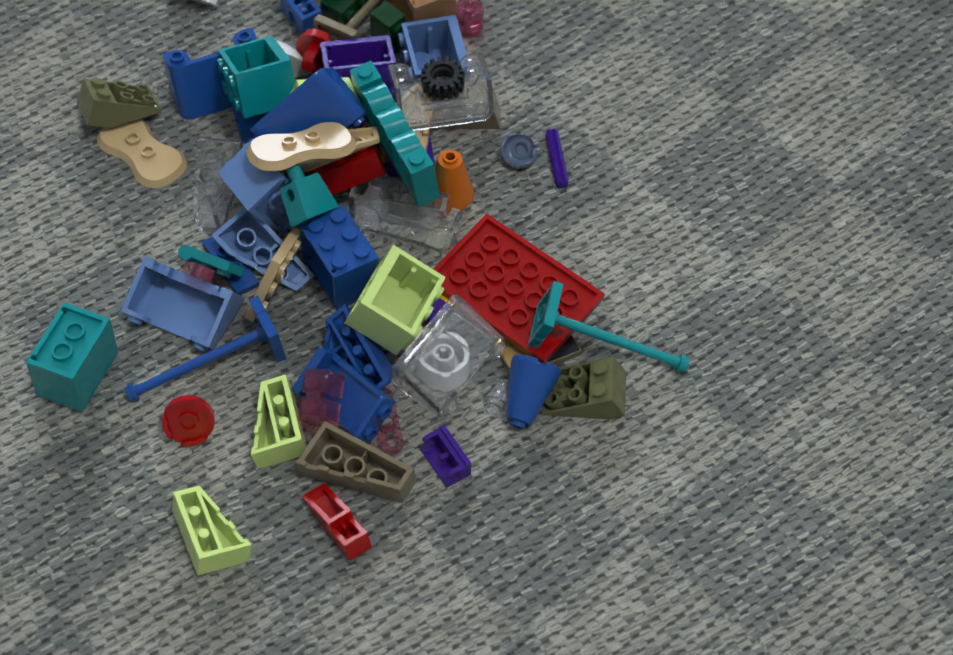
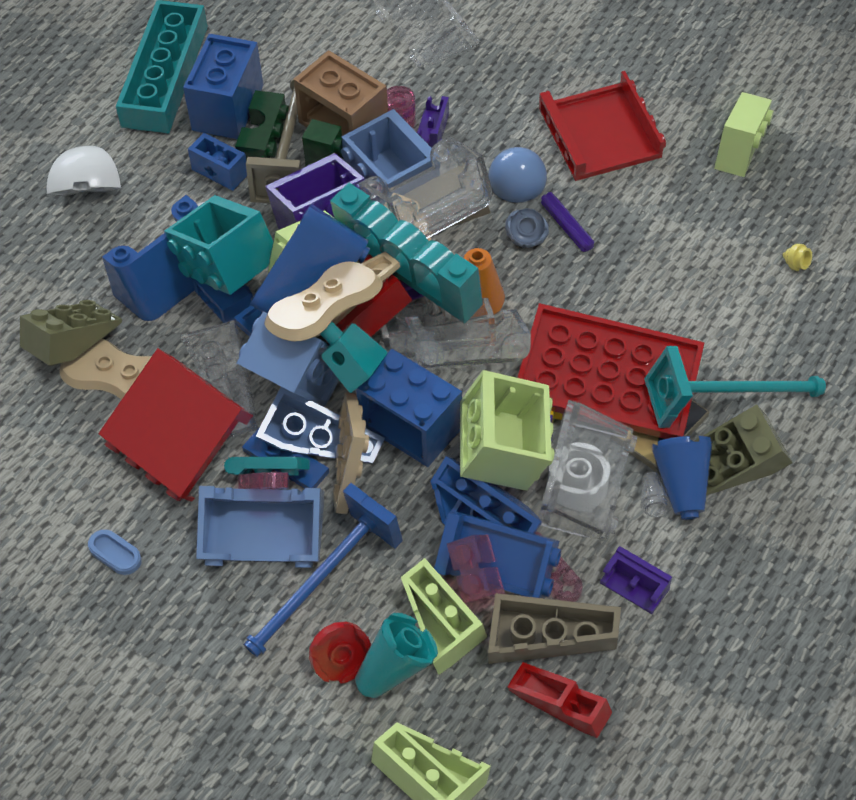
camera: 20 degrees left, 0 degrees up
teal container [26,302,119,412] -> none
red tile [296,29,332,74] -> none
black tyre [421,57,465,102] -> none
none -> medium blue tile [88,530,141,575]
none -> red panel [98,348,253,502]
none -> teal cone [355,613,438,698]
none -> dark purple hinge [416,96,449,152]
none -> medium blue piece [488,147,547,203]
none -> red panel [539,71,666,181]
none -> yellowish green wedge [714,92,774,177]
none -> light yellow plate [783,244,812,271]

